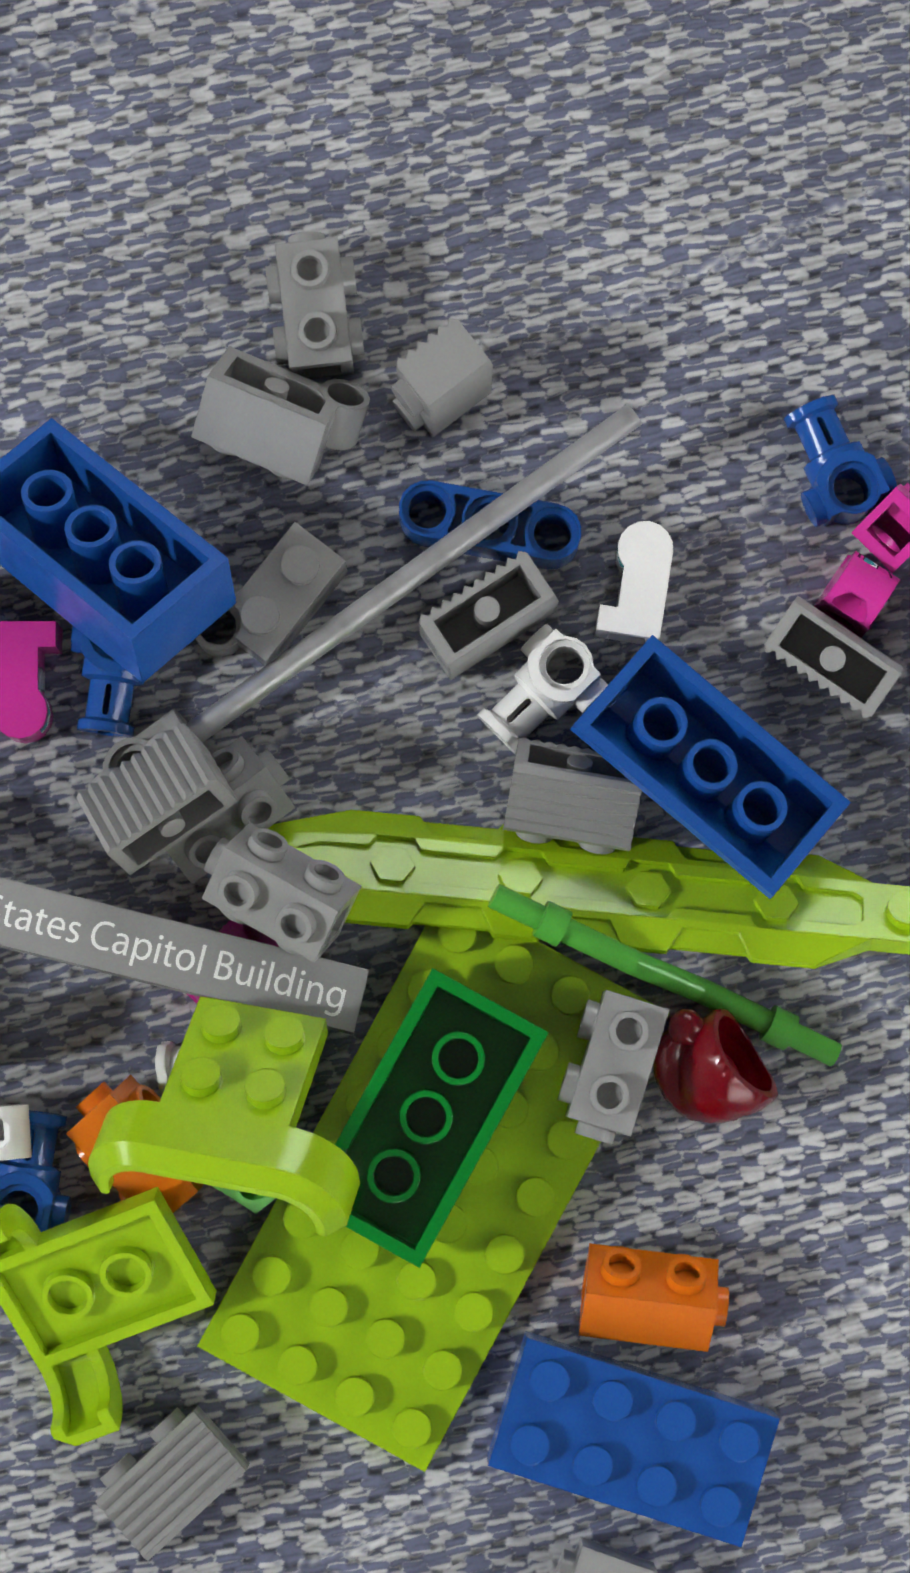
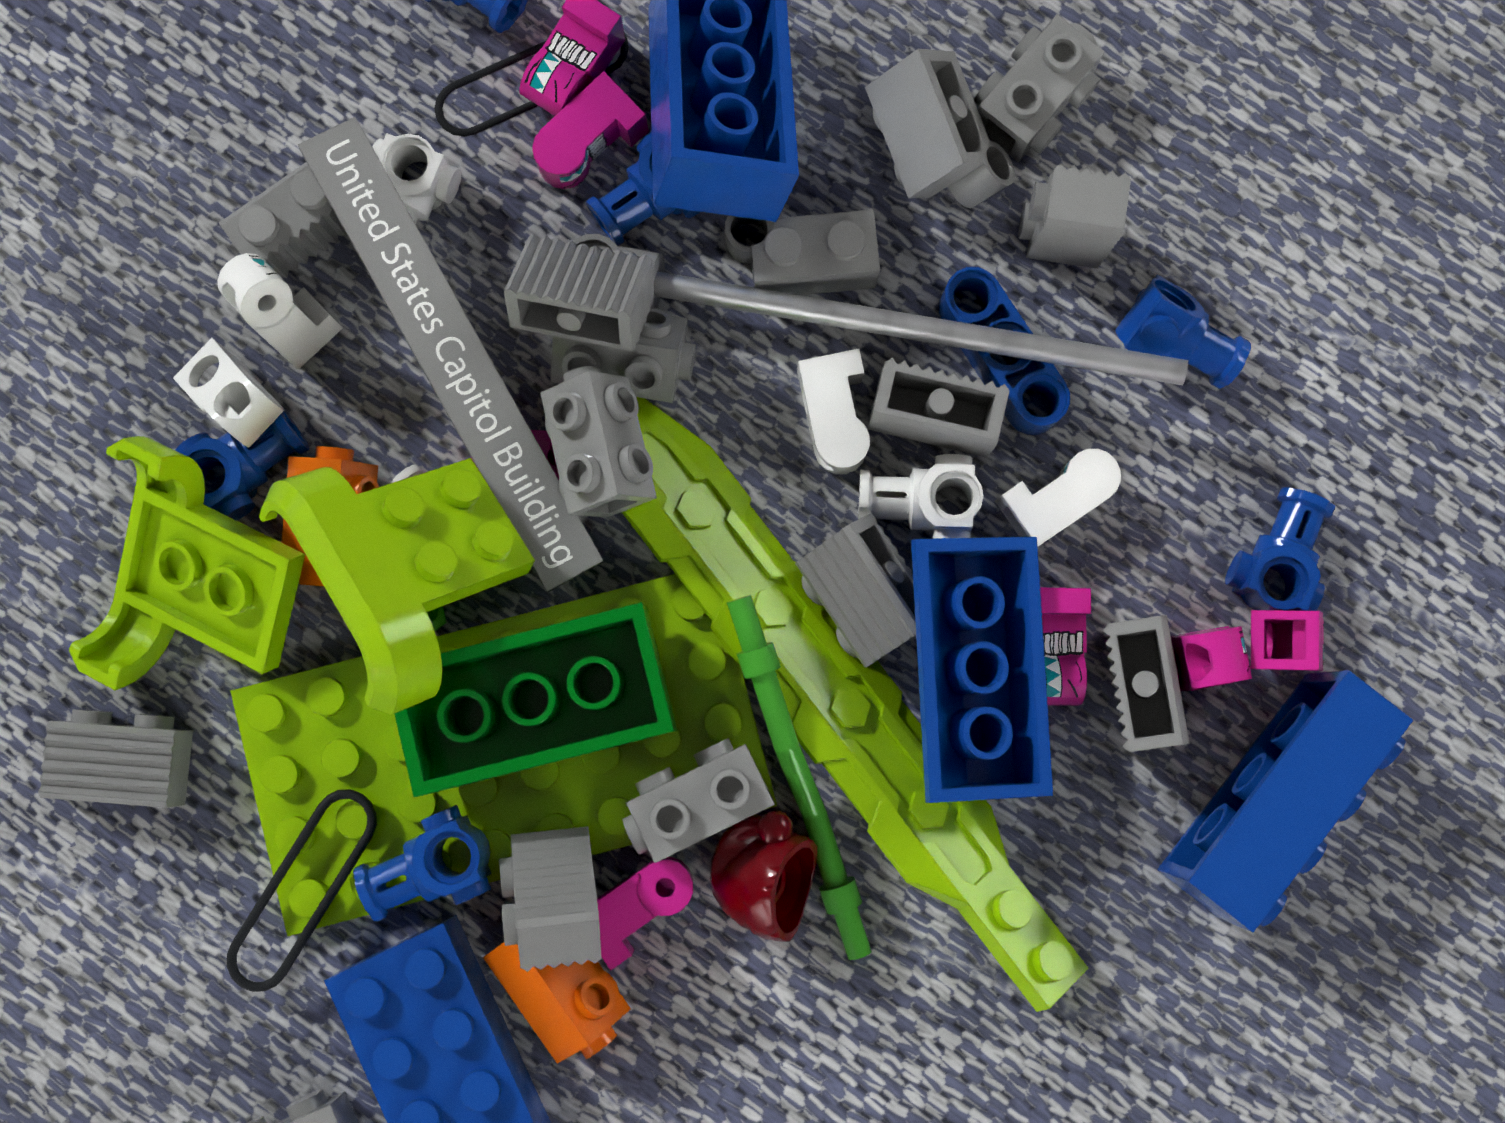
camera: 50 degrees right, 0 degrees up
none -> black piece [227,789,377,992]
none -> blue connector [353,805,492,922]
none -> light grey brick [499,826,602,972]
none -> dark pink leg [597,857,693,971]
none -> white leg [797,349,870,474]
none -> dark pink leg [1040,587,1091,706]
none -> blue connector [1115,274,1251,389]

